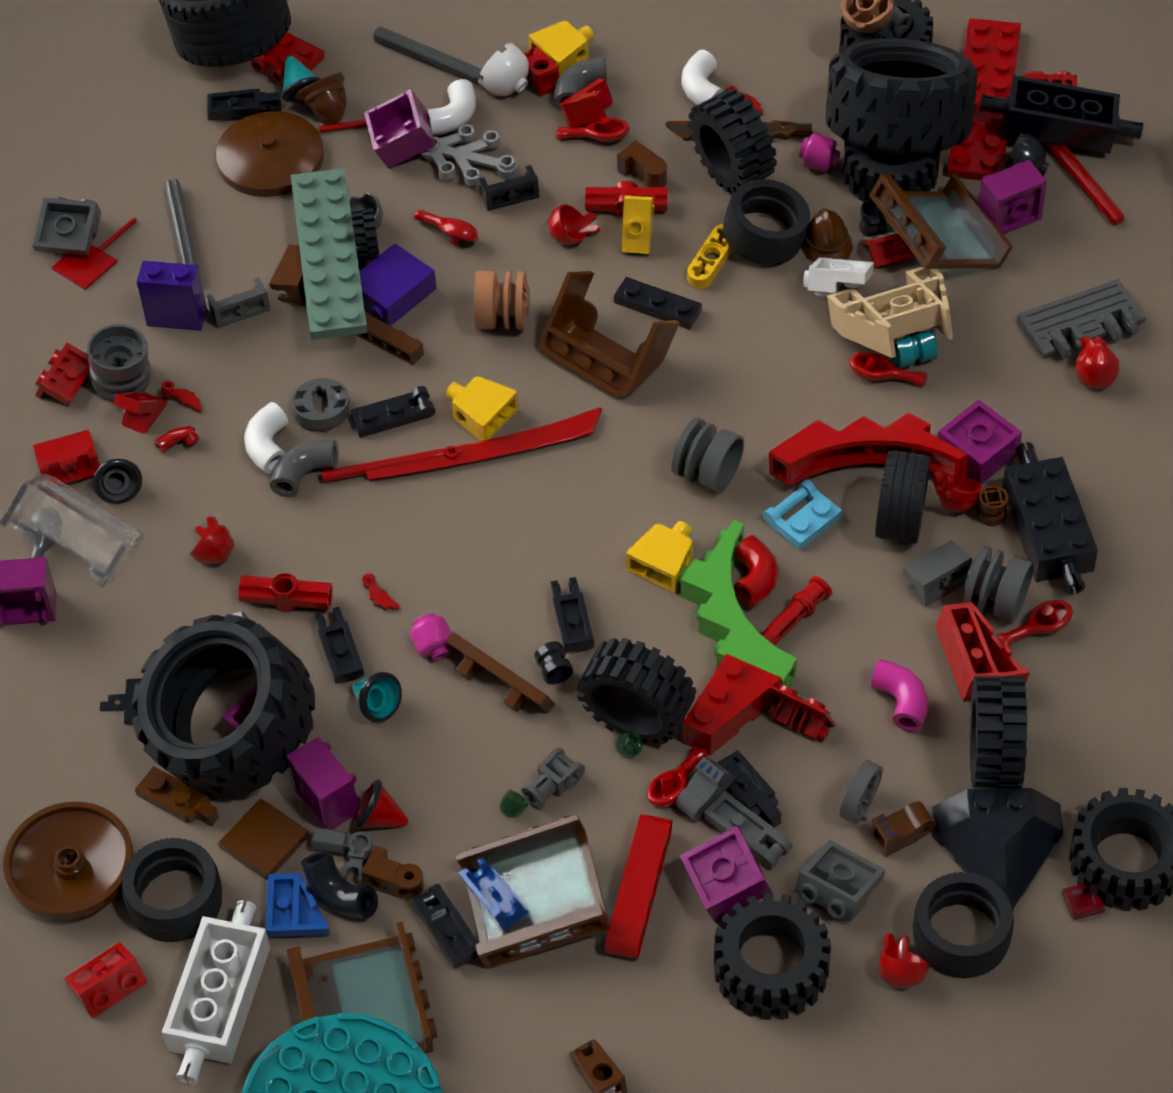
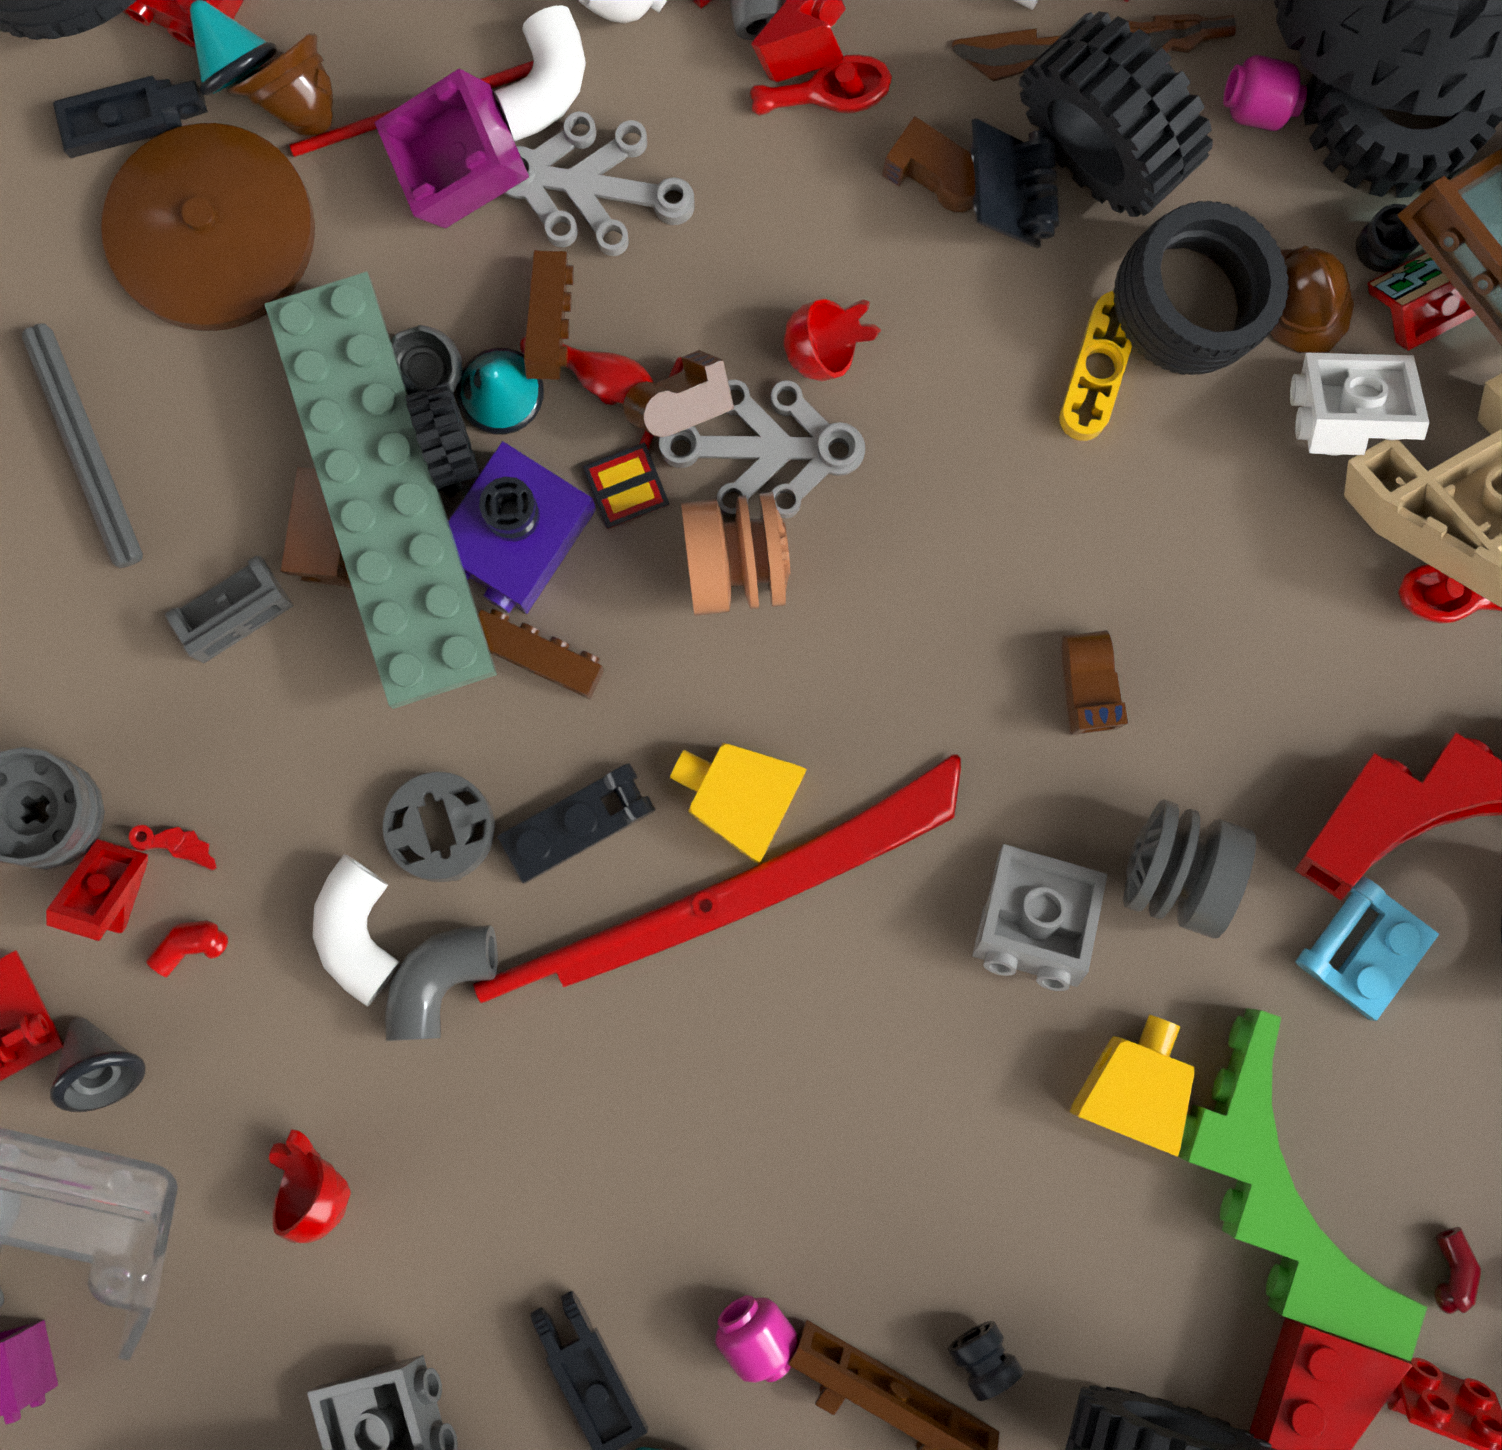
camera: 15 degrees left, 30 degrees up
dark purple brick [136,261,207,331] -> none
red piece [238,573,333,612] -> none
red piece [362,573,400,611] -> none
black hinge [478,165,539,211] -> none
reddish brown windscreen [540,271,680,397] -> none
black hinge [551,577,595,653] -> none
red piece [585,180,668,217] -> none
black plate [614,277,702,330] -> none
yellow brick [622,196,654,254] -> none
red cylinder [734,535,779,608] -> none
red pin [761,576,832,646] -> none
none -> teal hat [456,348,544,435]
none -> black wheel [479,476,540,542]
none -> reddish brown piece [524,250,574,380]
none -> piece [583,357,684,529]
none -> leg [623,350,734,437]
none -> light grey plant [659,379,865,519]
none -> black hinge [971,118,1060,248]
none -> light grey plate [972,844,1108,991]
none -> reddish brown leg [1062,630,1128,735]
none -> dark red arm [1434,1227,1481,1314]

